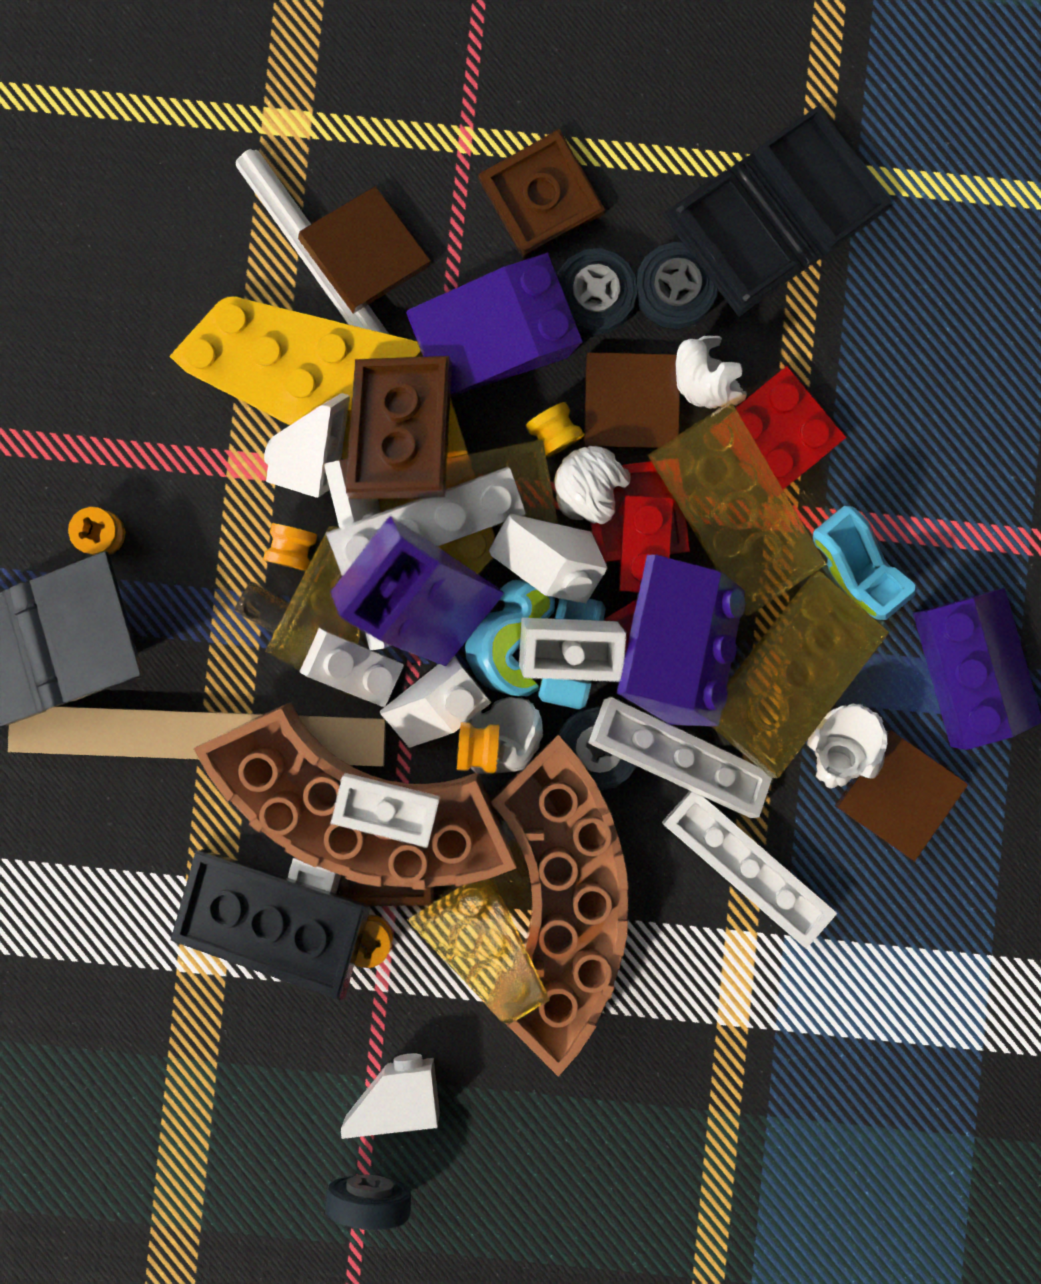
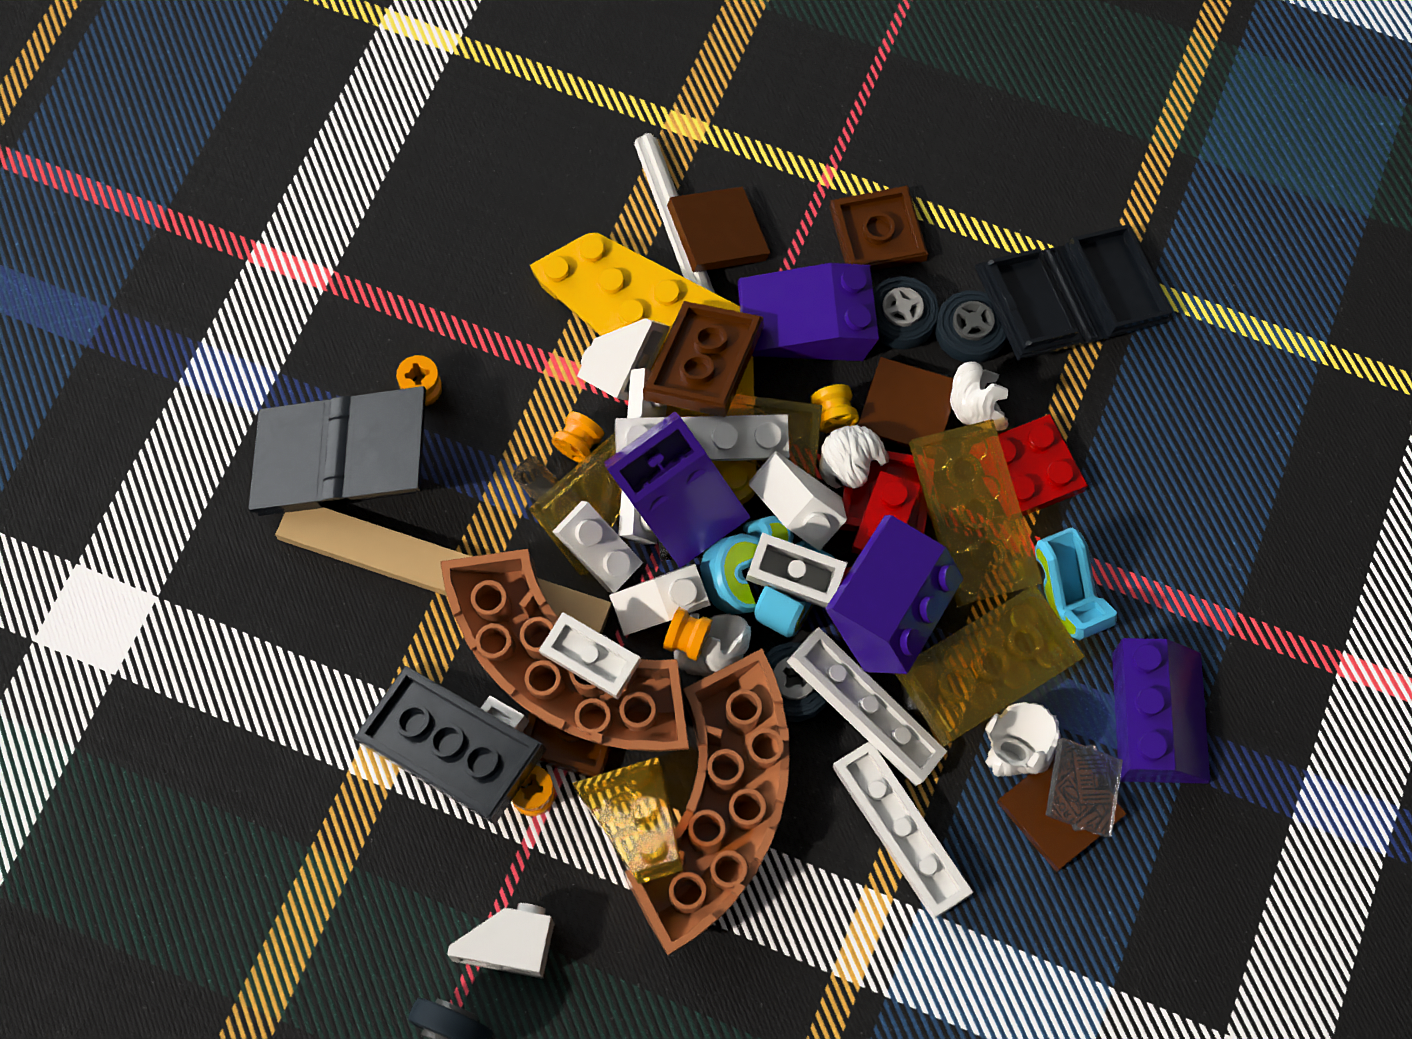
camera: 15 degrees right, 20 degrees down
none -> clear piece [1045,738,1123,837]

